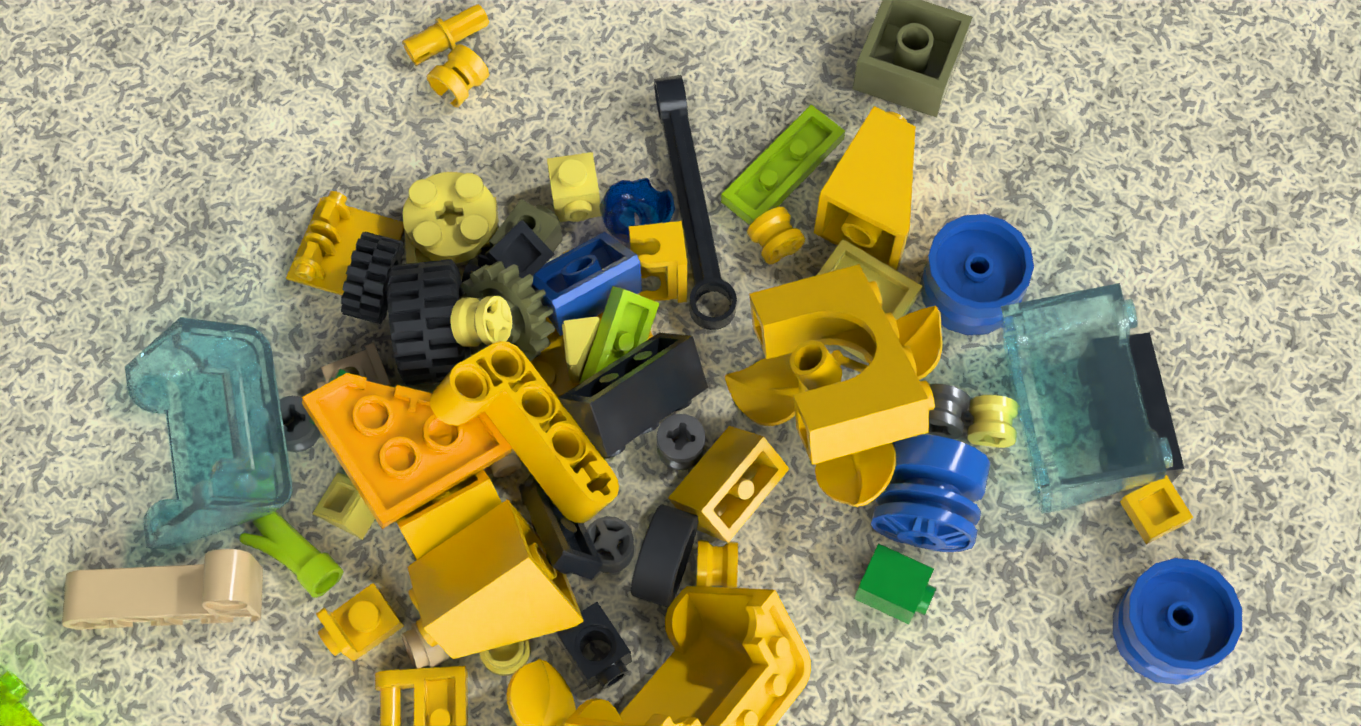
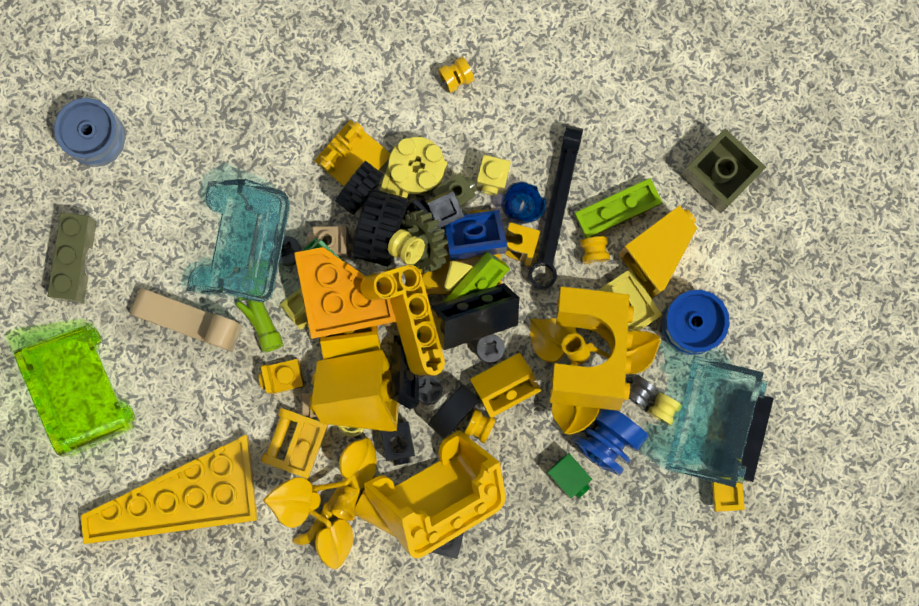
camera: 20 degrees right, 15 degrees up
yellow axle [402,4,489,66] -> none
blue wheel [1112,558,1242,685] -> none

